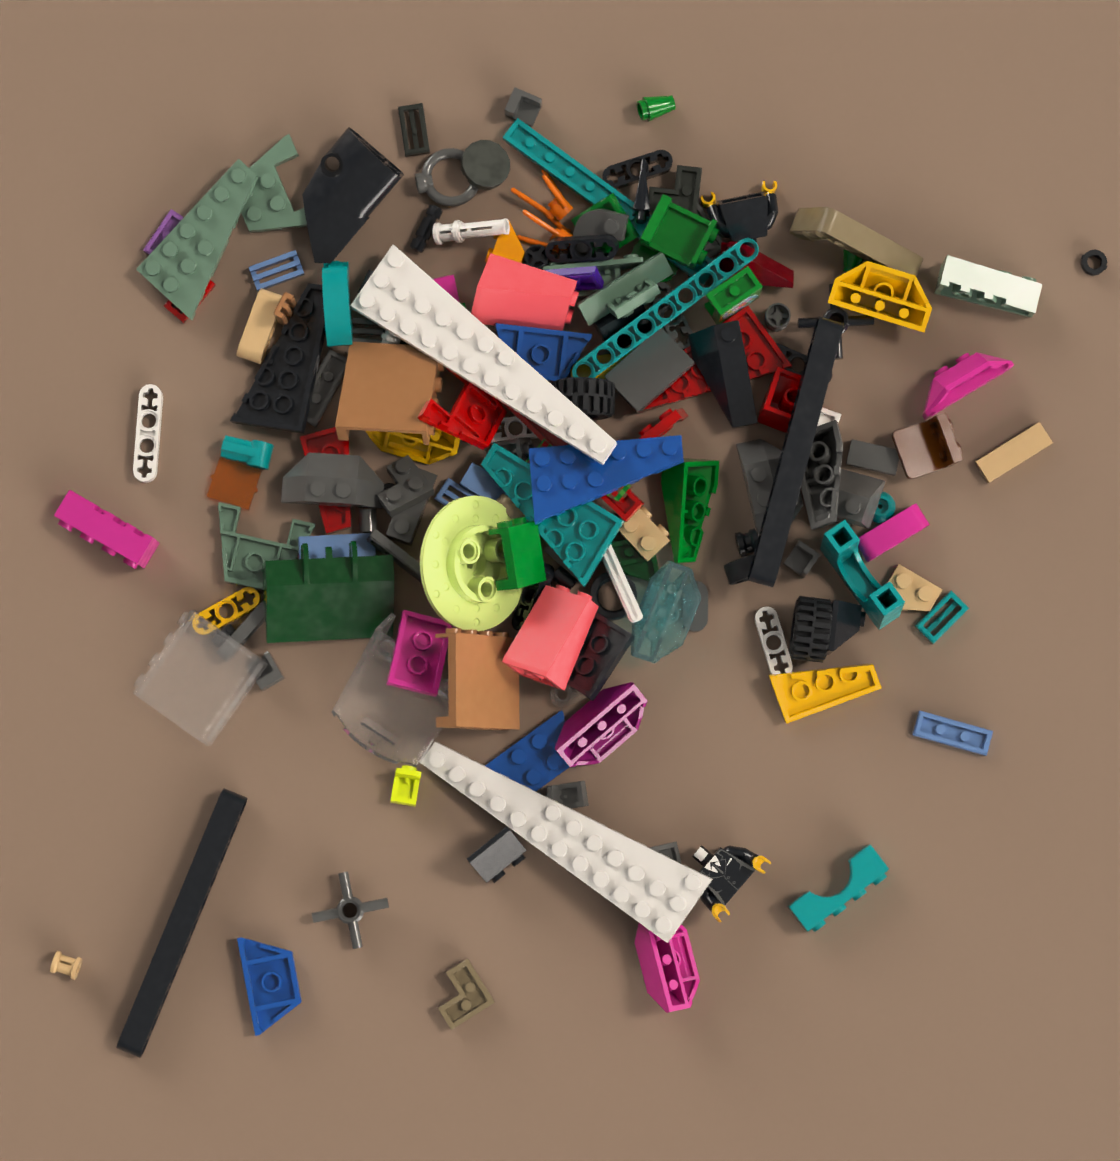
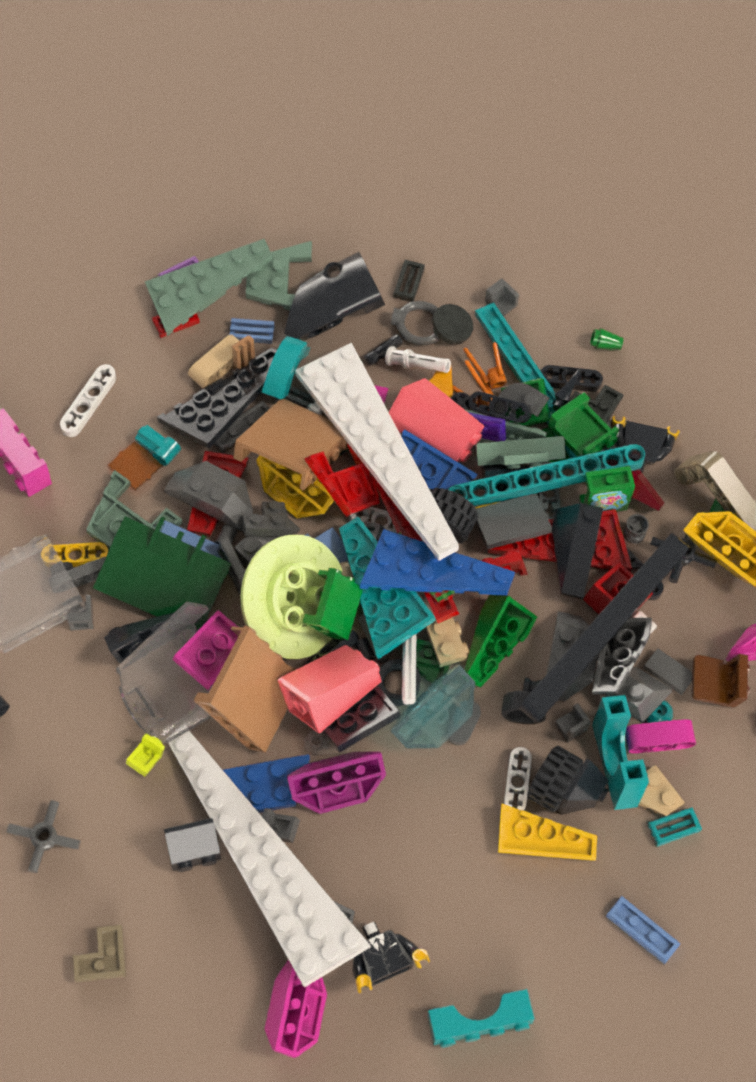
camera: 20 degrees right, 20 degrees down
none -> black wedge [104,607,202,667]

